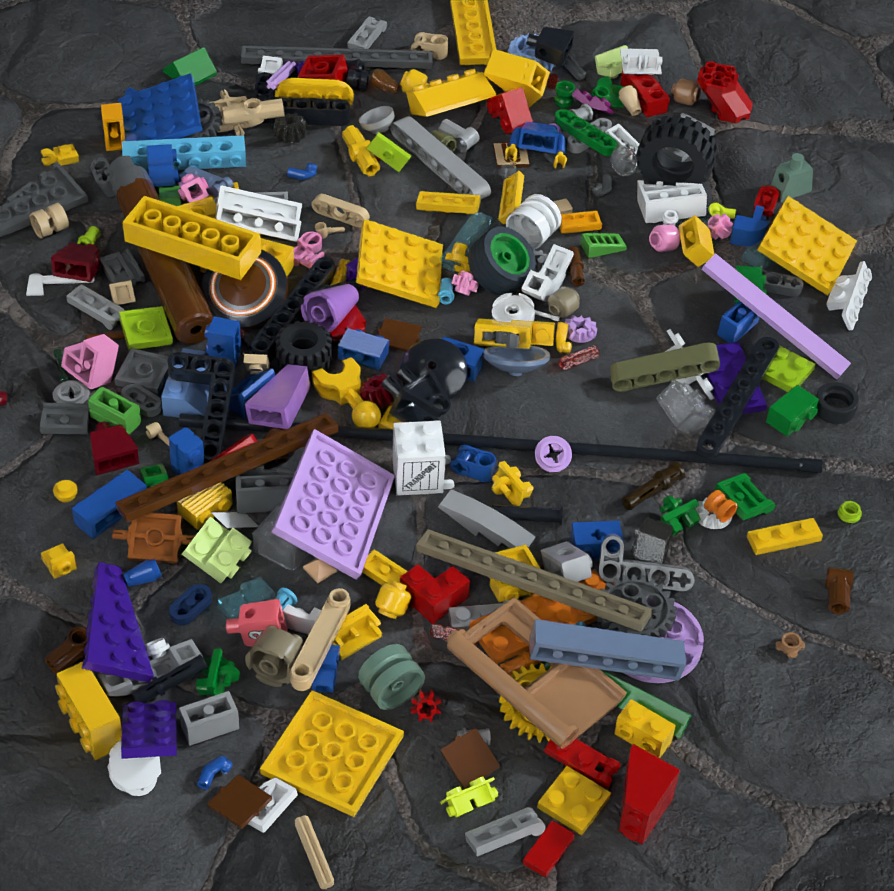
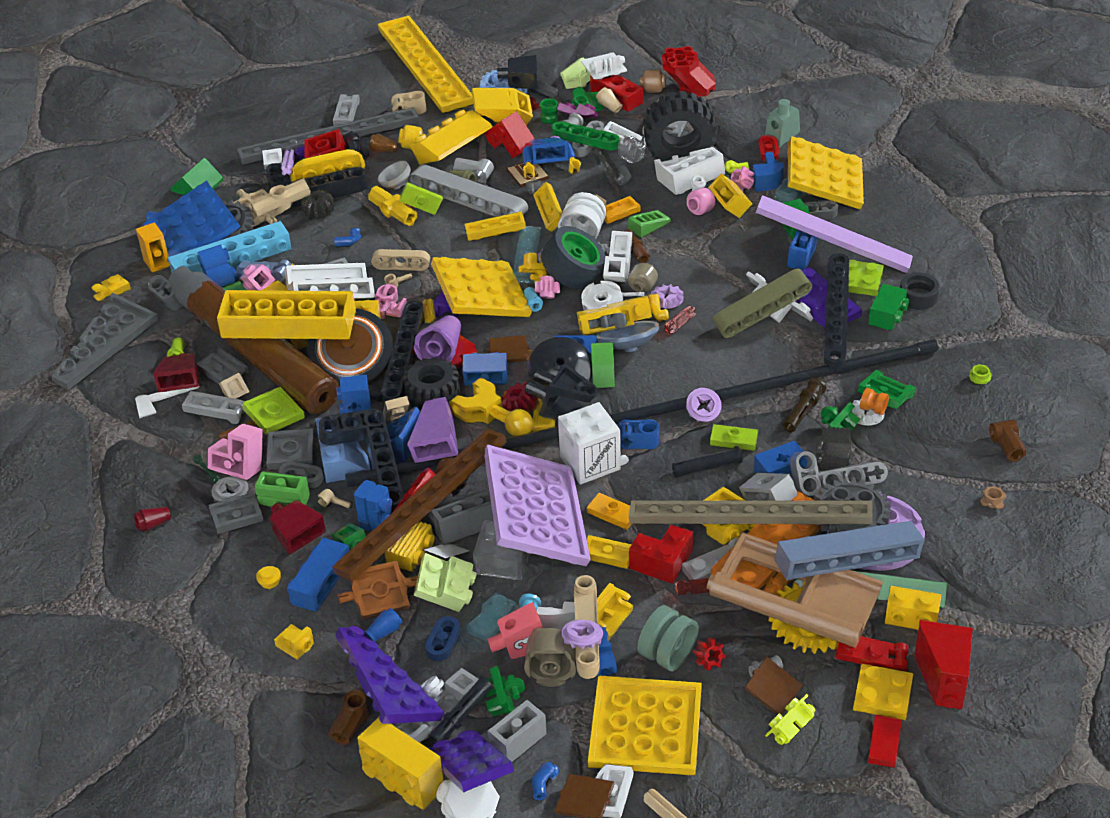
camera: 15 degrees left, 5 degrees down
tan wheel [29,203,69,239] -> none
light nougat slope [303,558,337,584] -> none
yellow head [375,580,411,619] -> none
light grey slope [438,489,535,548] -> none
light grey plate [465,807,545,856] -> none
yellow hips [492,461,533,506] -> none
clear slope [656,380,715,435] -> none
yellow plate [747,518,823,555] -> none
white bracket [826,261,872,330] -> none
none -> lavender gear [562,620,603,650]
none -> light orange plate [587,493,633,530]
none -> bright green slope [591,342,615,388]
none -> lime plate [710,424,758,451]

